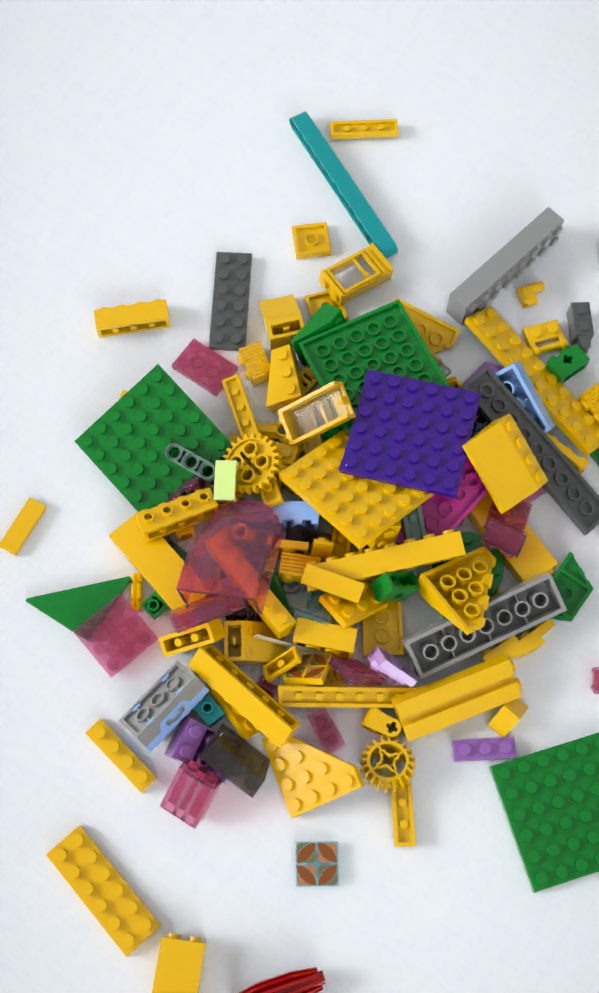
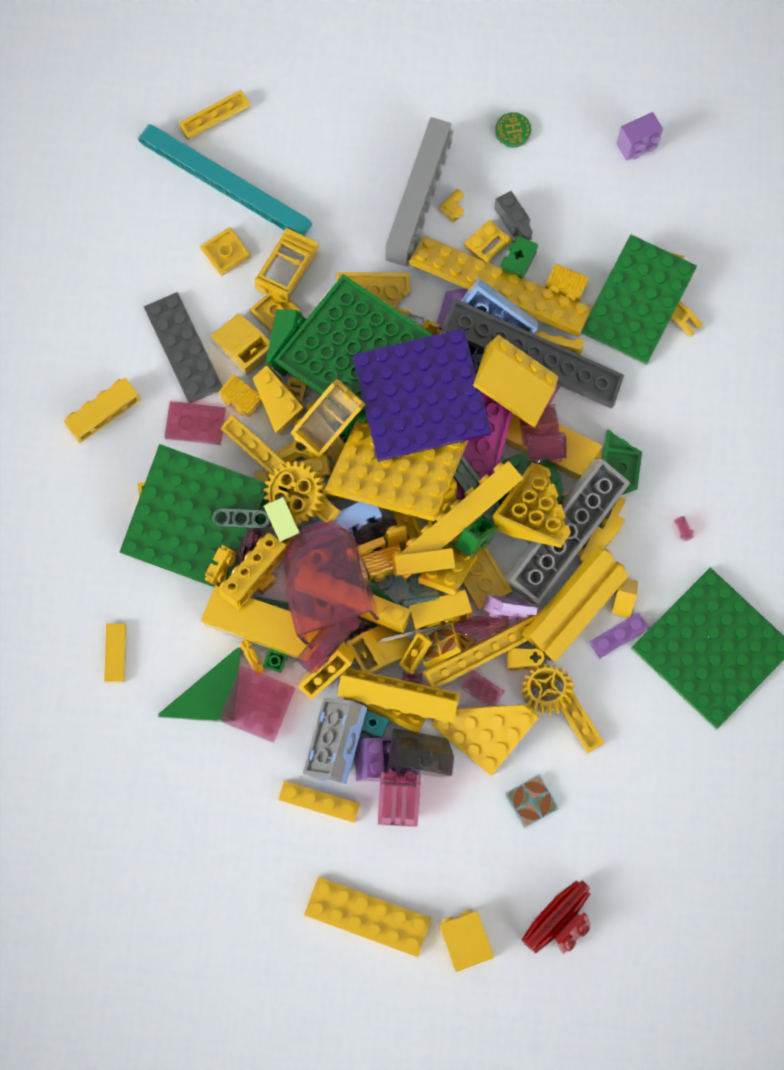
camera: 30 degrees left, 5 degrees up
none -> yellow hinge [205,545,237,587]

